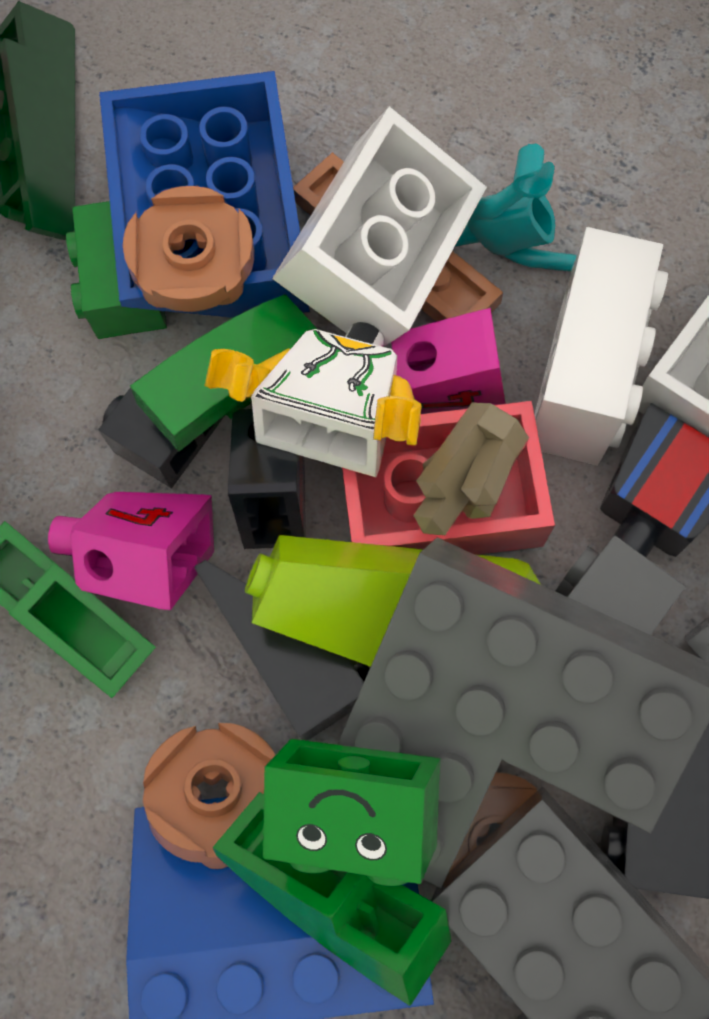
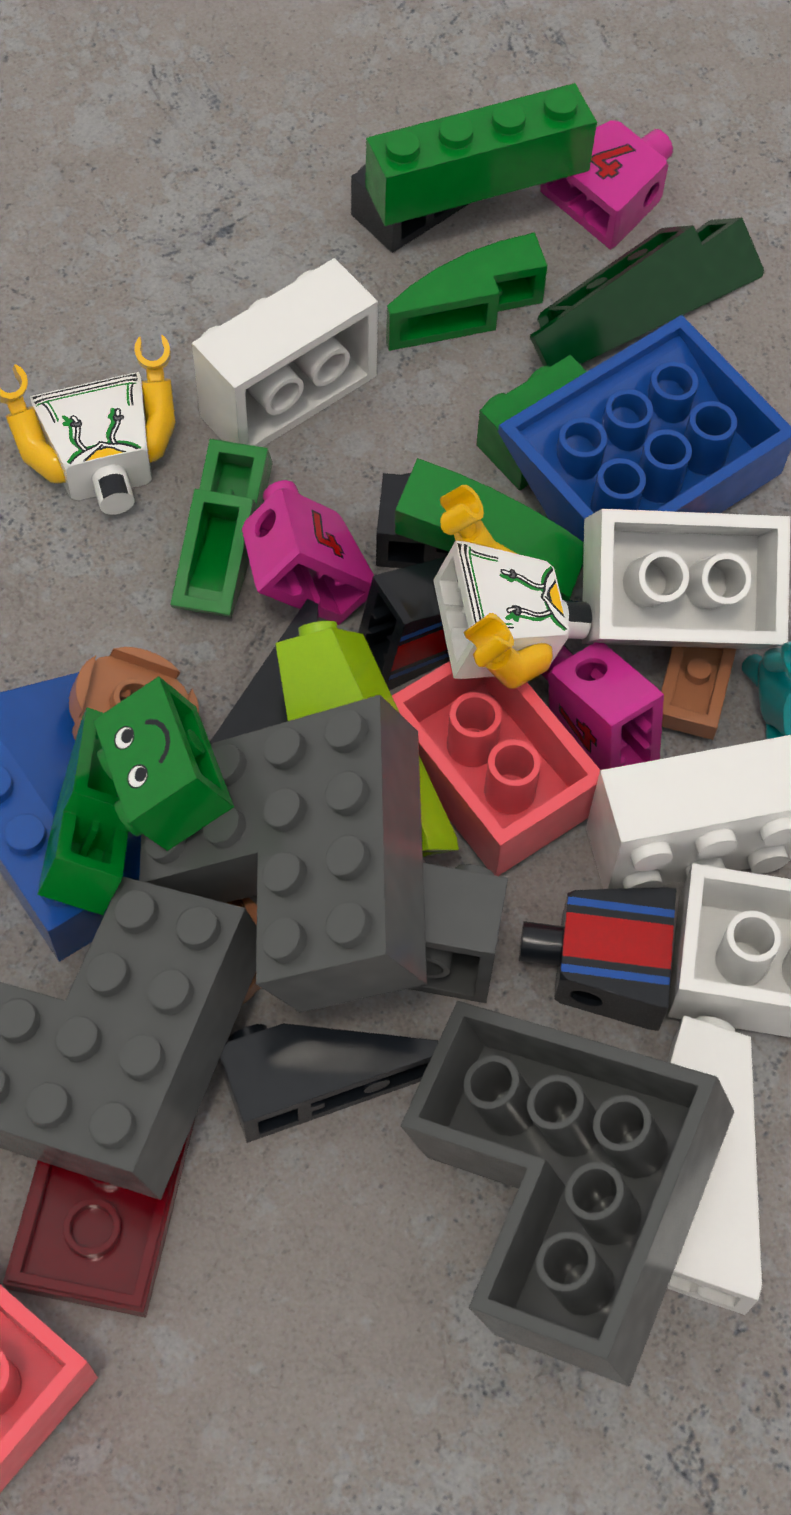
camera: 55 degrees right, 10 degrees down
nougat plate [123,186,254,312] -> none
dark tan rock [413,402,529,536] -> none

